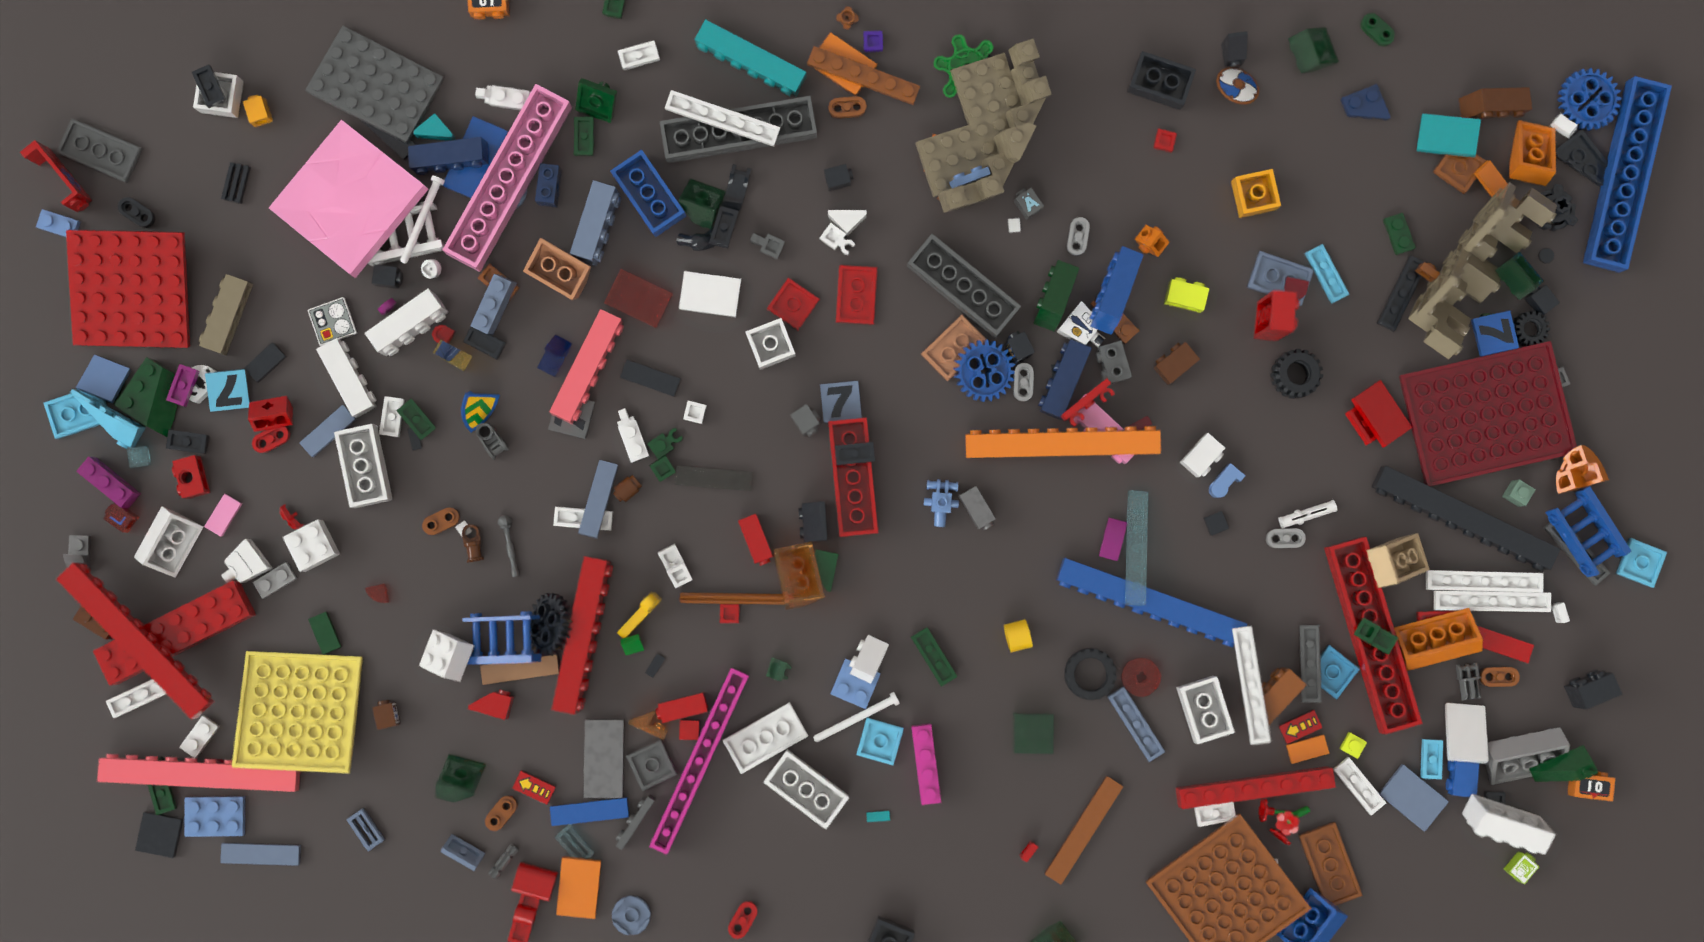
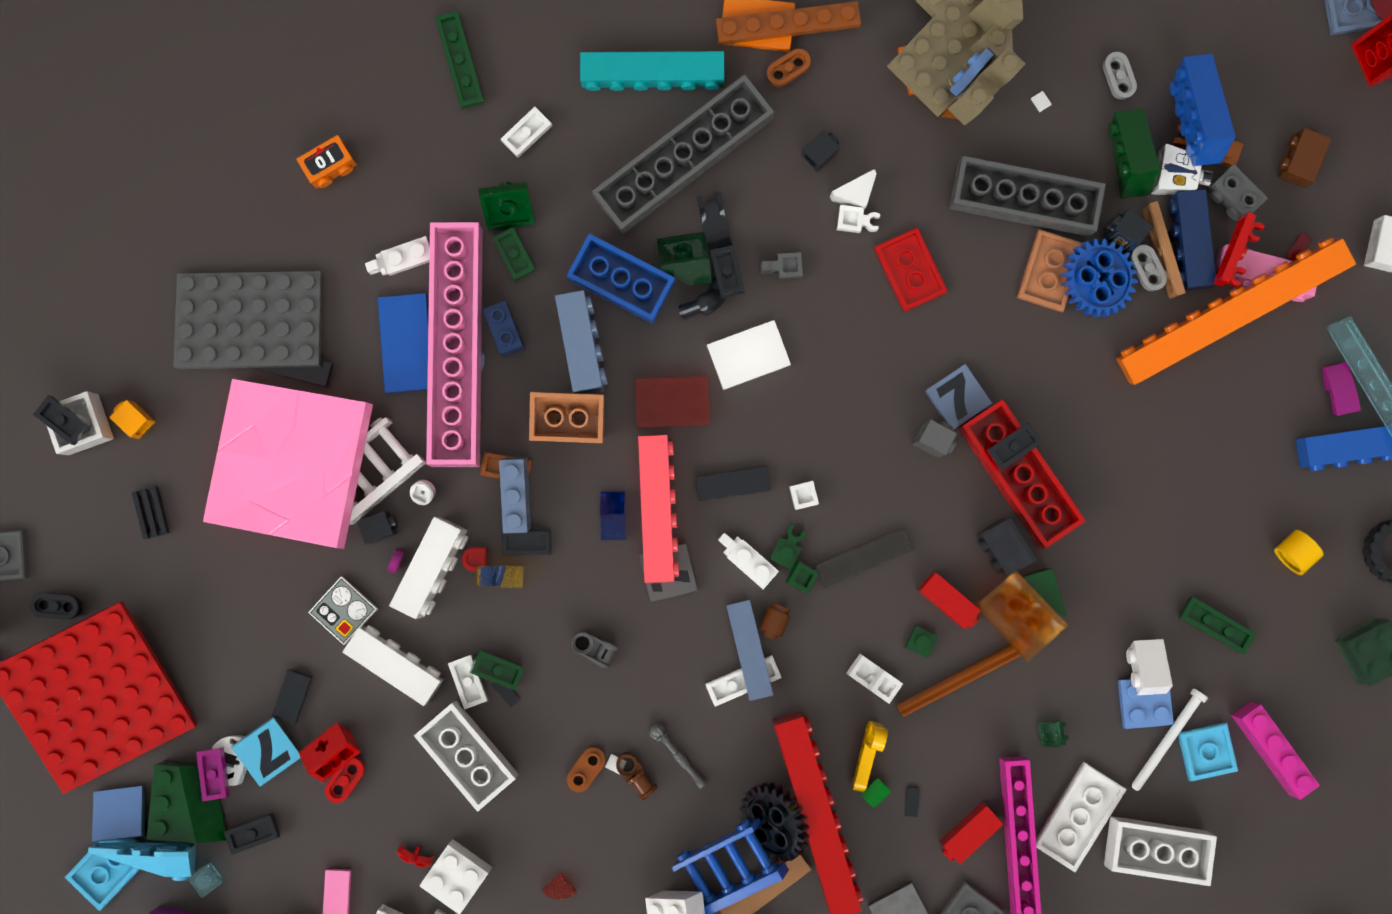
camera: 25 degrees left, 0 degrees up
red brick [172,455,210,499] -> none
dark tan brick [199,274,253,356] -> none
sand blue tile [300,405,357,458] -> none
white bar [400,175,445,264] -> none
dark blue brick [408,137,489,175] -> none
teal slope [414,113,456,141] -> none
shield [461,391,500,433] -> none
clear orange slope [628,710,668,740] -> none
white plate [665,90,780,147] -> none
red tile [679,720,700,740] -> none
red tile [720,604,740,623] -> none
white brick [746,318,796,370] -> none
red tile [767,277,820,331] -> none
teal piece [866,811,890,822] -> none
medium blue piece [924,479,959,527] -> none
flat silver brick [958,486,995,530] -> none
dark grey brick [1014,188,1044,220] -> none
orange brick [1134,225,1170,257] -> none
neon yellow brick [1164,277,1209,313] -> none
none -> dark green plate [905,625,938,659]
none -> medium nougat tile [1142,201,1186,299]

